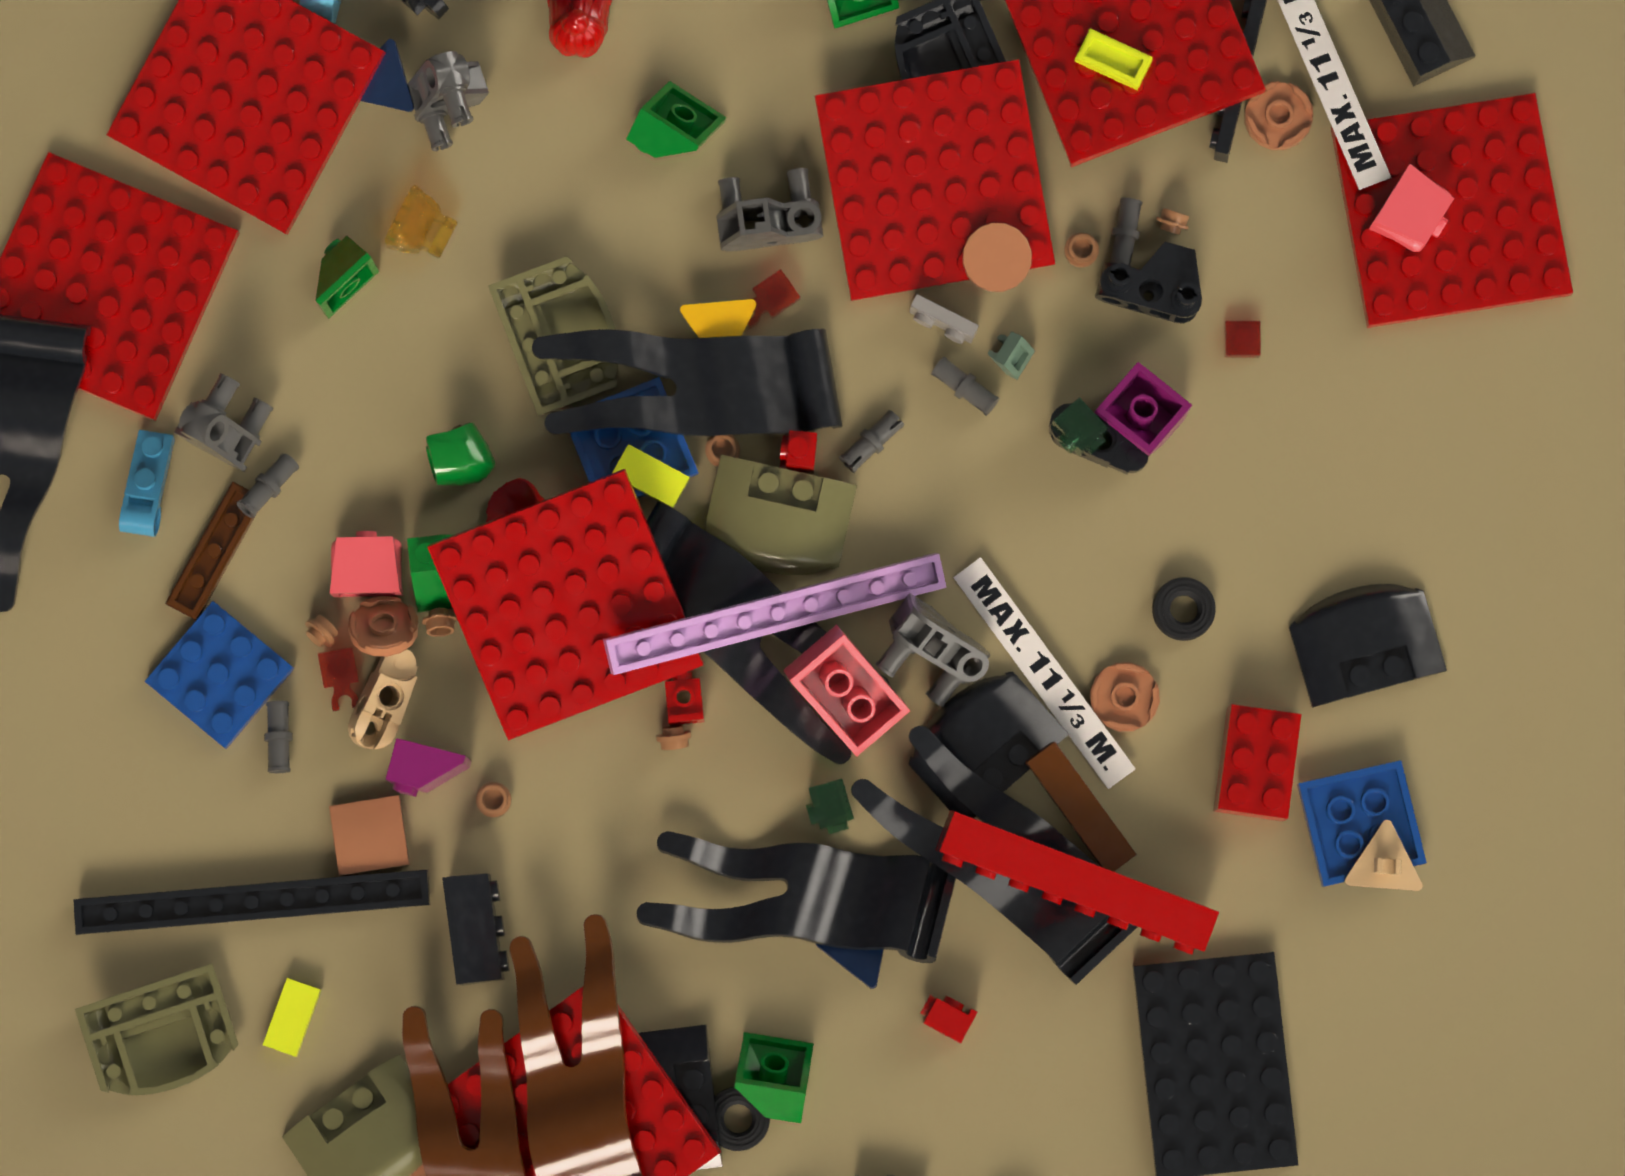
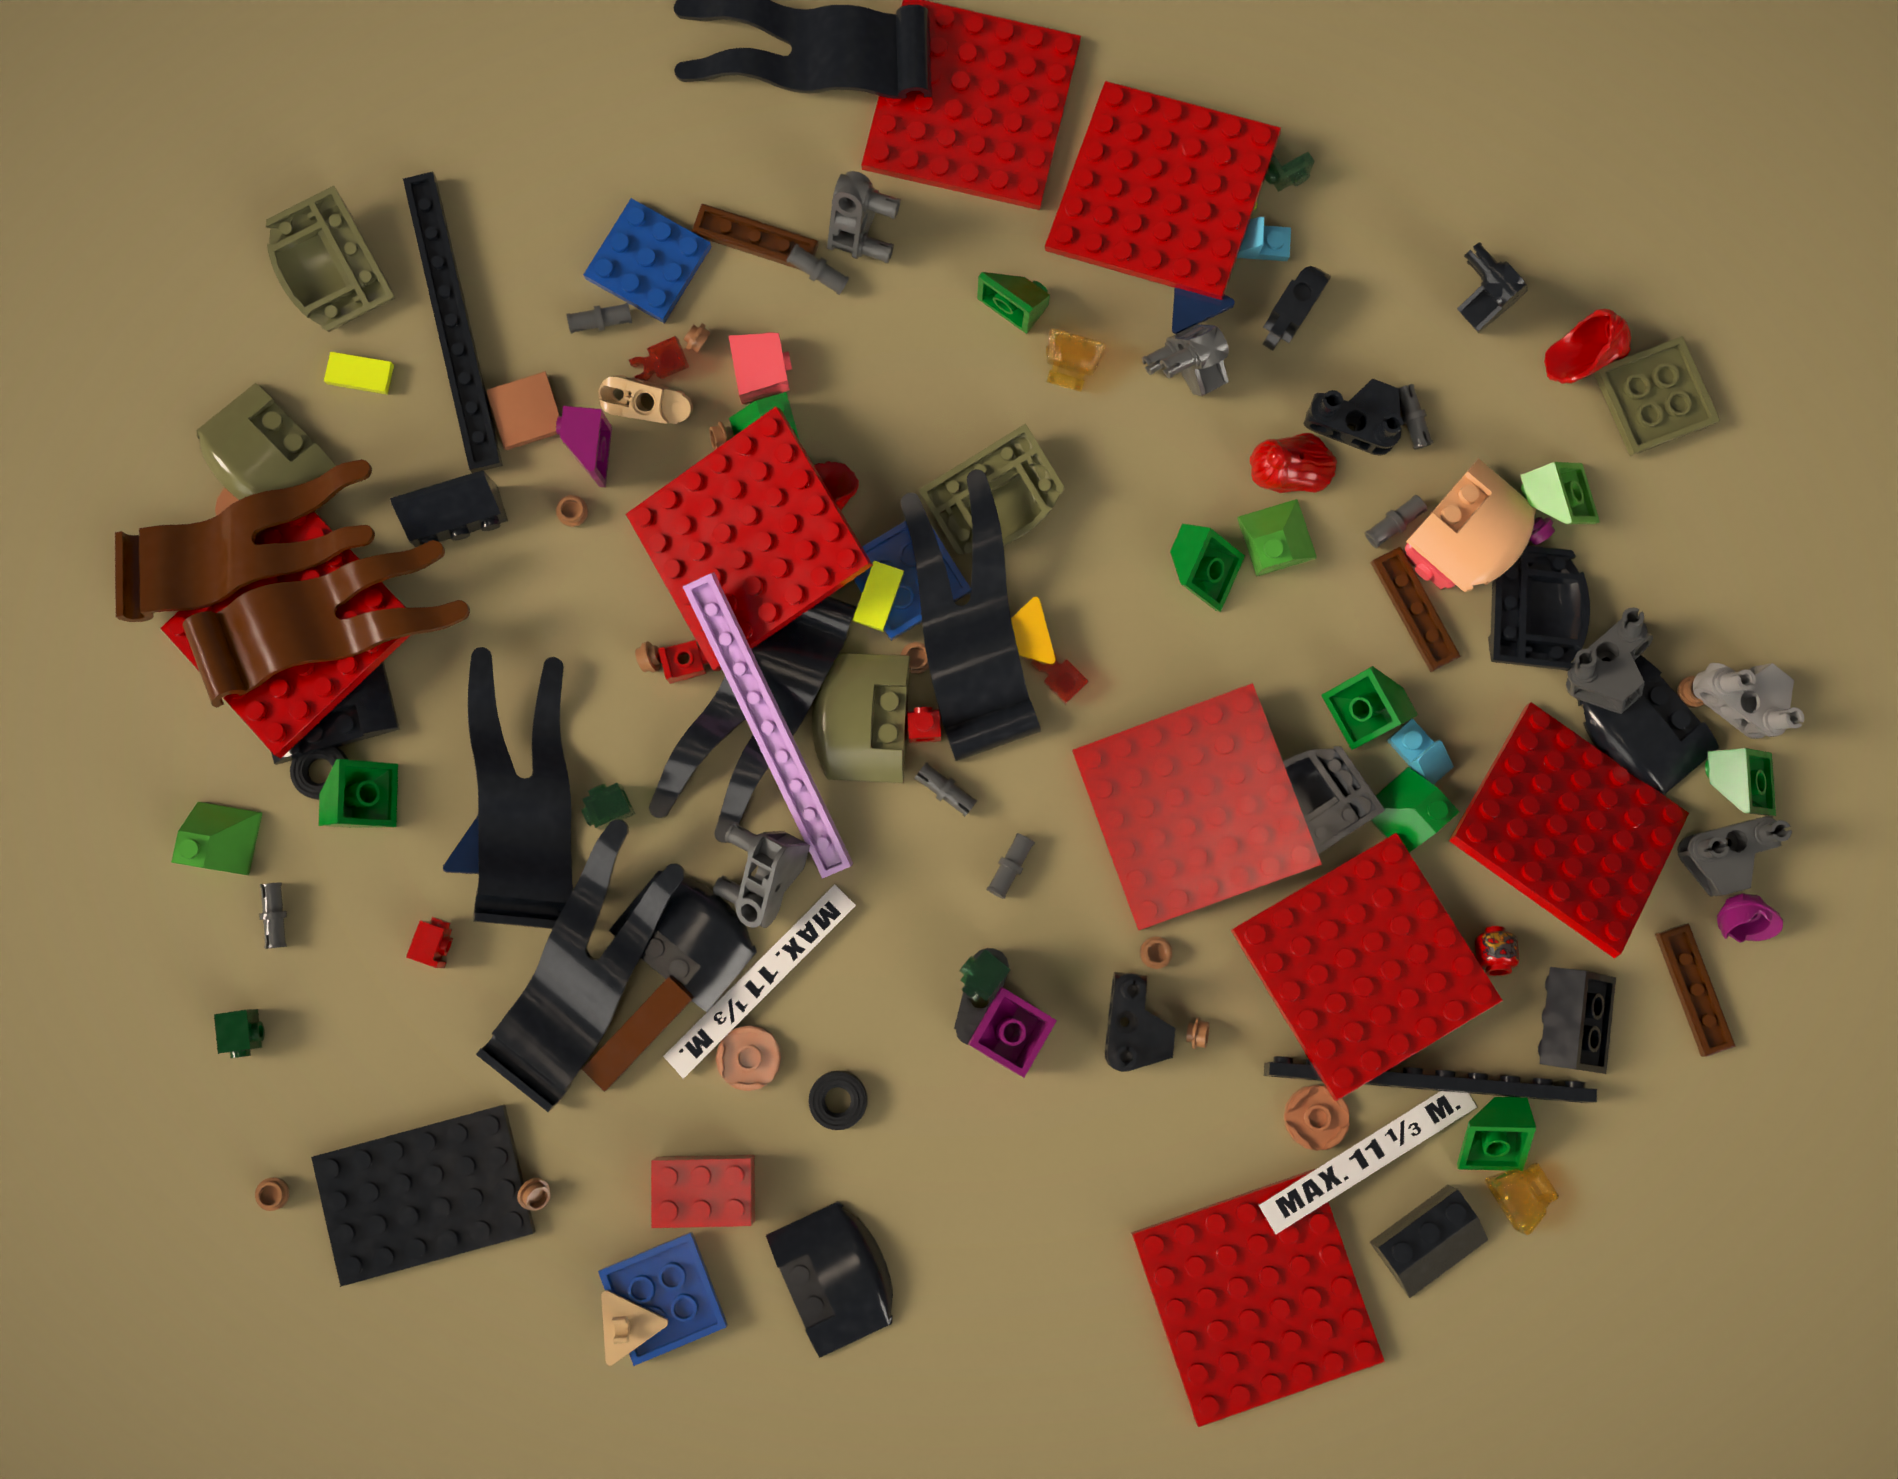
camera: 80 degrees right, 0 degrees up
dark azure plate [119,430,175,537] -> none
nougat tile [348,596,419,657] -> none
green piece [426,422,495,486] -> none
dark grey piece [716,168,824,251] -> none
coral brick [783,624,910,757] -> none
light grey plate [910,294,979,344] -> none
red brick [935,810,1219,955] -> none
nougat tile [962,223,1032,292] -> none
sand green tile [988,331,1035,380] -> none
neon yellow tile [1075,28,1153,91] -> none
dark grey pin [1110,198,1143,267] -> none
clear red plate [1224,321,1261,358] -> none
coral torso [1369,164,1454,252] -> none
none -> medium nougat plate [517,1178,550,1211]
none -> bright green slope [1237,499,1317,577]

